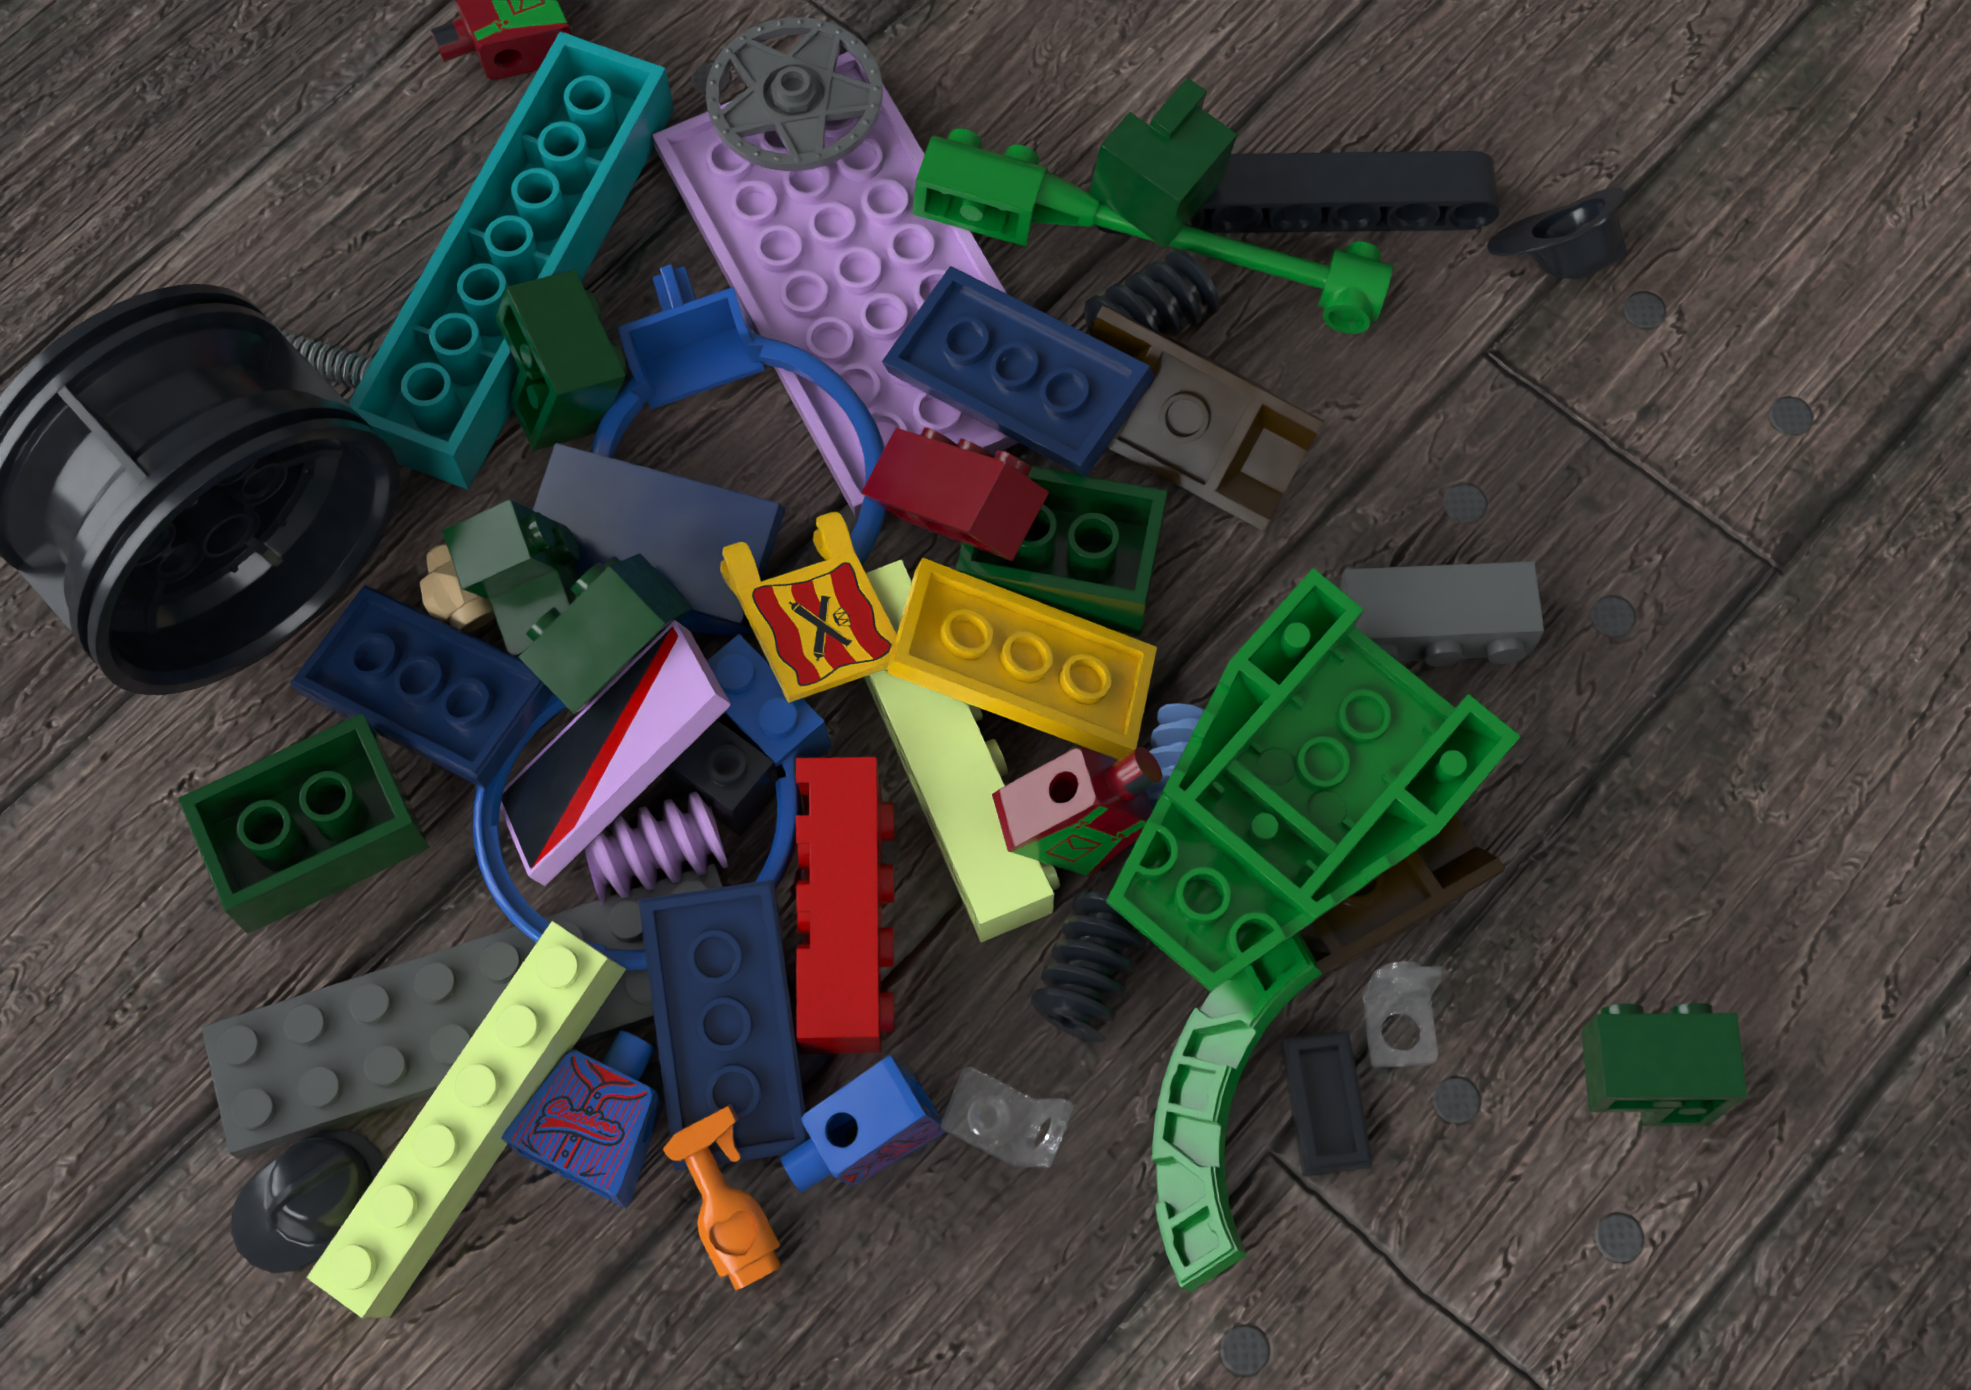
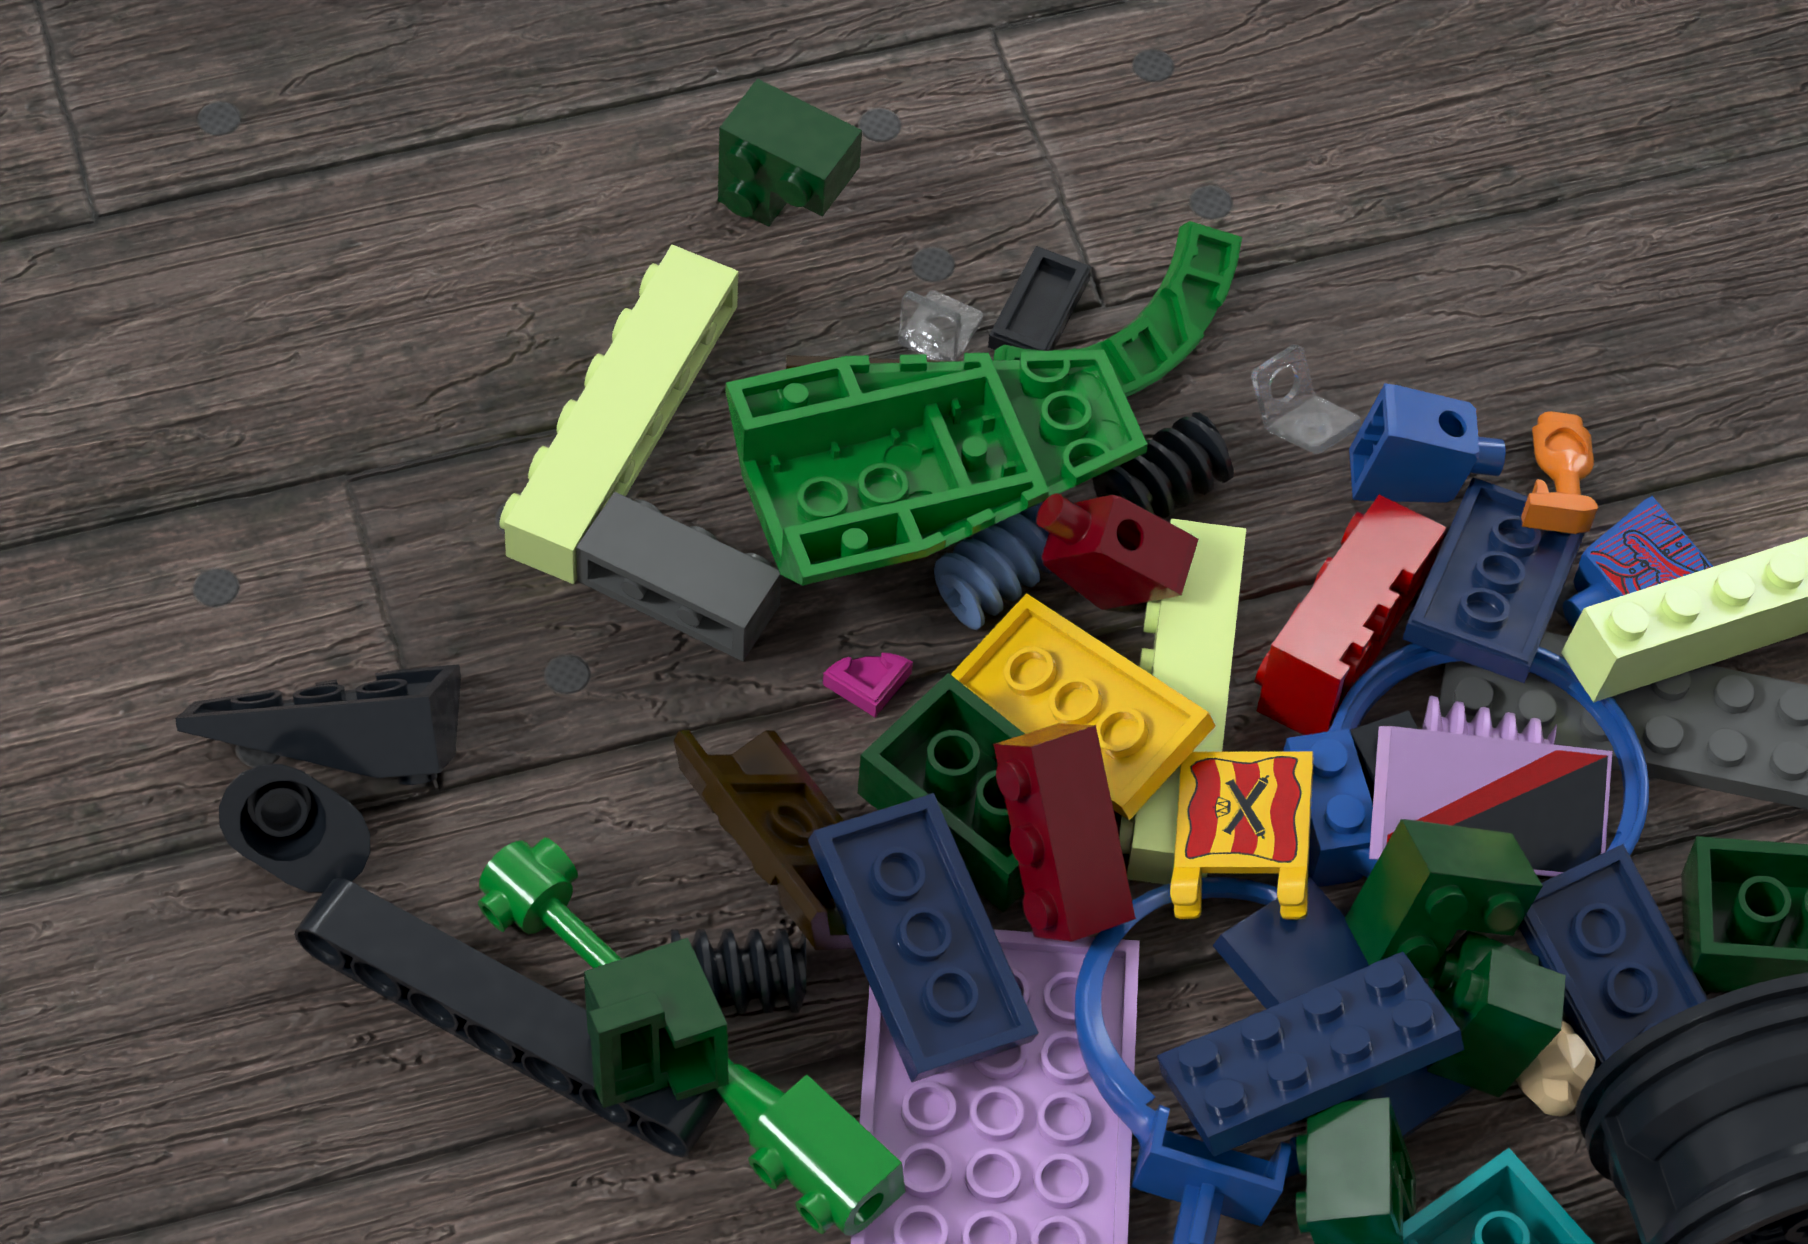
camera: 155 degrees left, 10 degrees down
none -> black wedge [175,664,461,785]
none -> yellowish green brick [500,245,738,584]
none -> dark pink tile [823,653,913,717]
none -> dark blue plate [1157,952,1464,1157]

